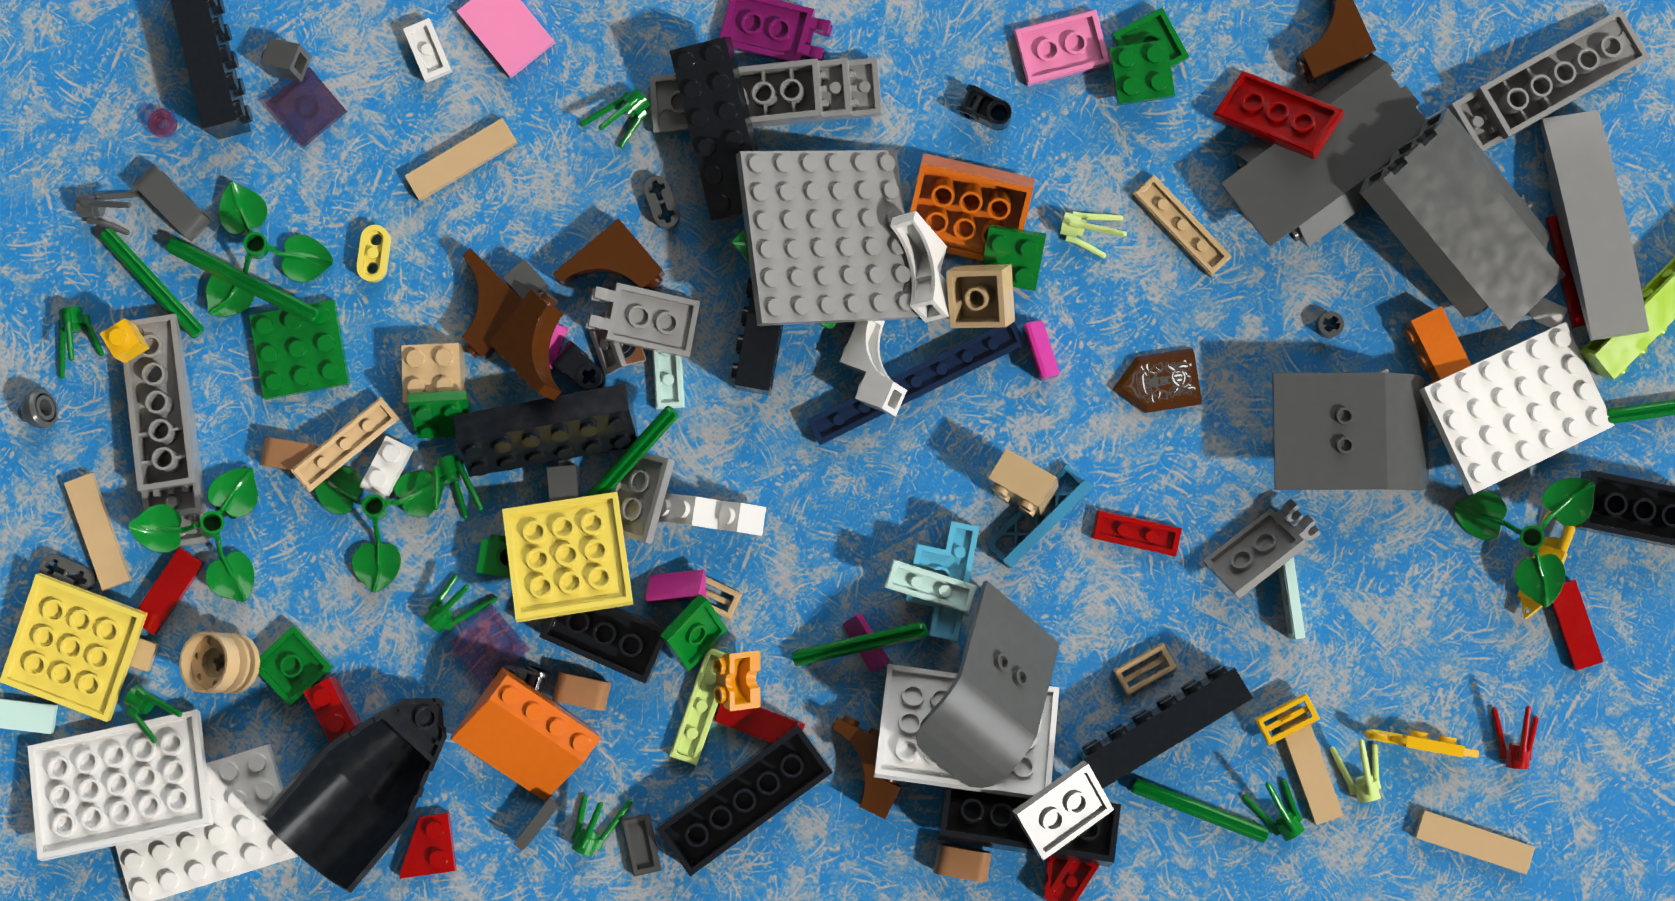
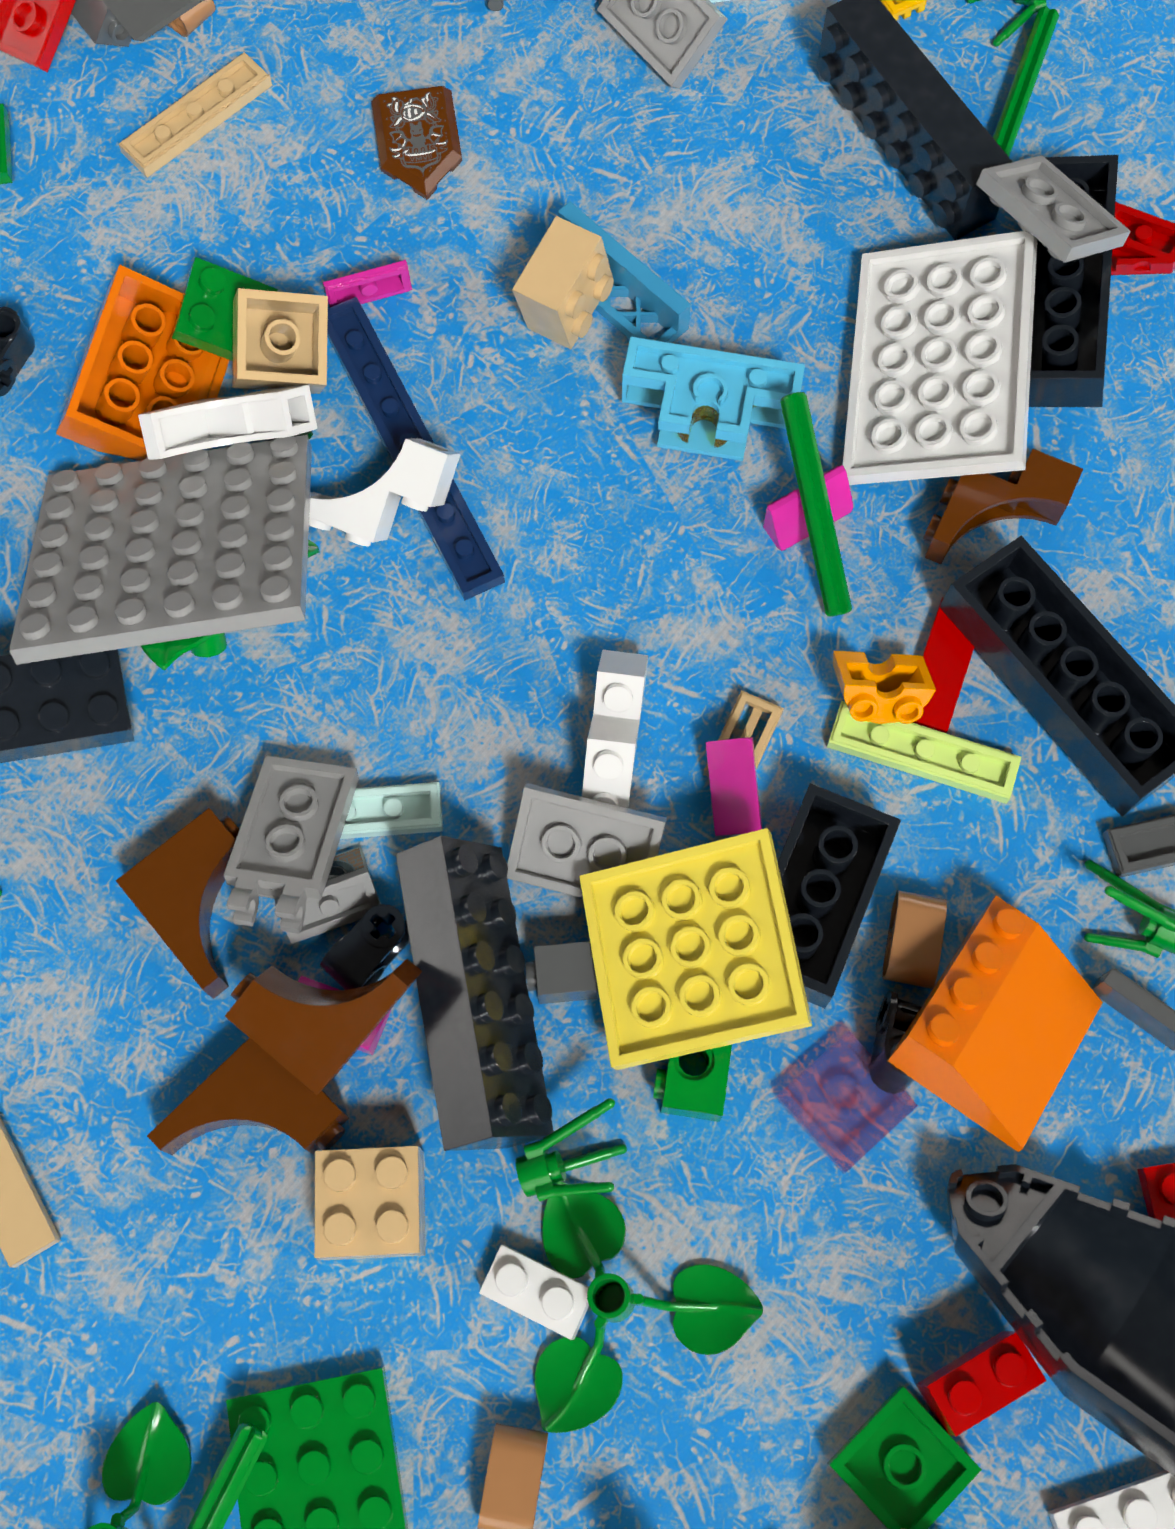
camera: 90 degrees left, 15 degrees down
tan tile [290,397,399,492] -> none
light yellow plate [357,225,391,283] -> none
green plate [408,390,472,439] -> none
green plant [423,574,498,633] -> none
dark grey brick [503,259,551,300] -> none
green axle [584,406,678,497] -> none
dark grey beam [644,176,680,230] -> none
green plate [660,594,728,671] -> none
black brick [731,277,783,396] -> none
light aqua tile [885,560,977,613] -> none
dark grey door [916,581,1060,788] -> none
medium nougat beam [933,843,992,882] -> none
yellowish green plant [1060,211,1127,258] -> none
red tile [1091,510,1182,557] -> none
tan tile [1112,642,1177,696] -> none

